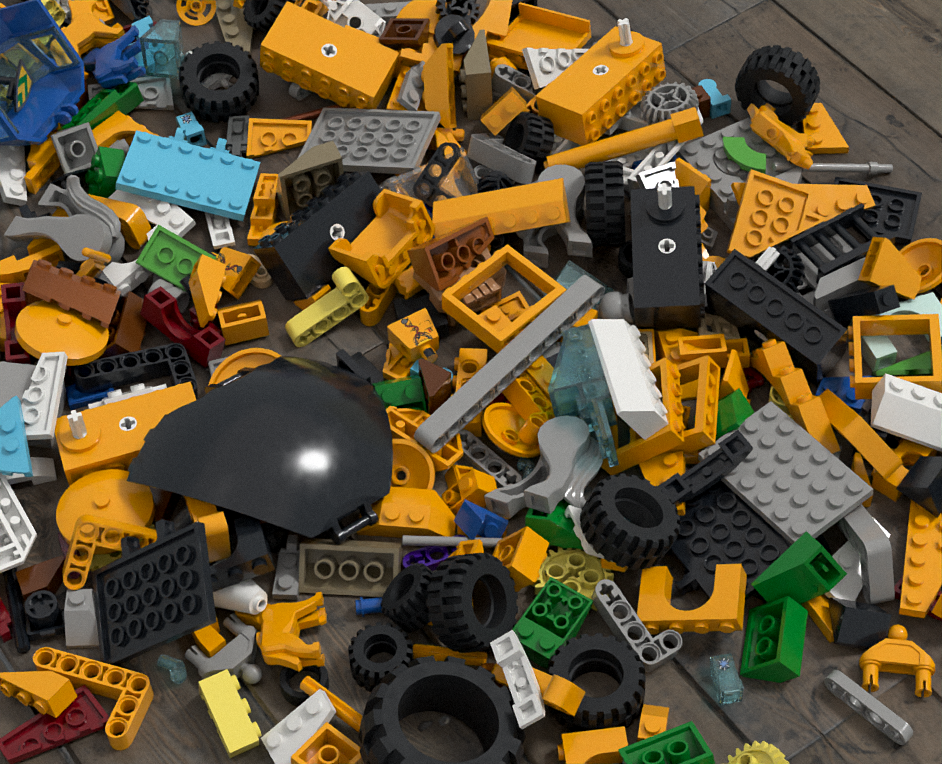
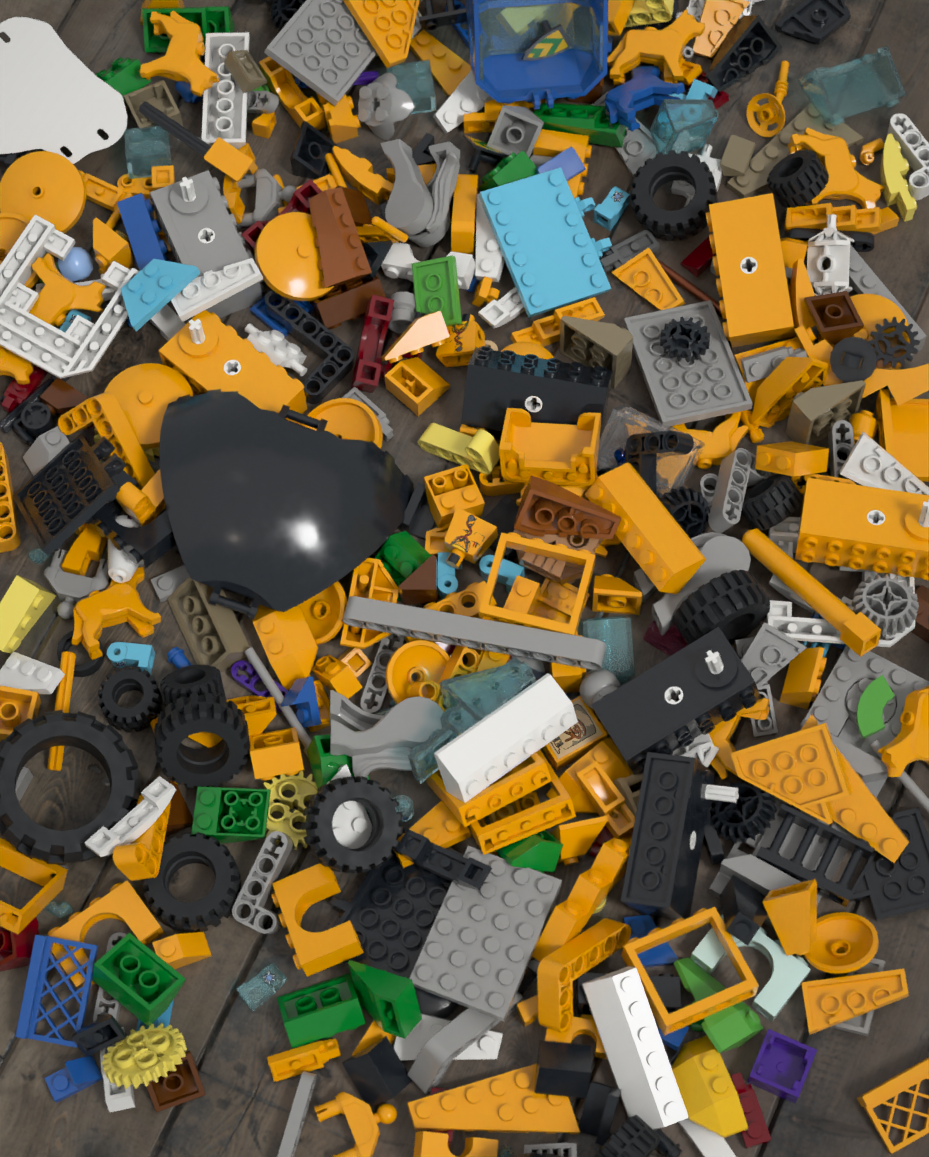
camera: 60 degrees right, 15 degrees up
none -> medium azure leg [107,642,155,675]
none -> light orange hinge [267,1038,341,1082]
none -> light orange slope [423,464,485,528]
none -> light orange tile [471,276,500,307]
none -> medium azure leg [479,555,525,593]
none -> slope [536,146,585,181]
none -> light orange slope [592,574,642,615]
none -> clear pink slope [644,620,688,656]
none -> black gear [660,317,710,362]
none -> dark red slope [680,236,717,277]
none -> dark tan slope [720,135,756,176]

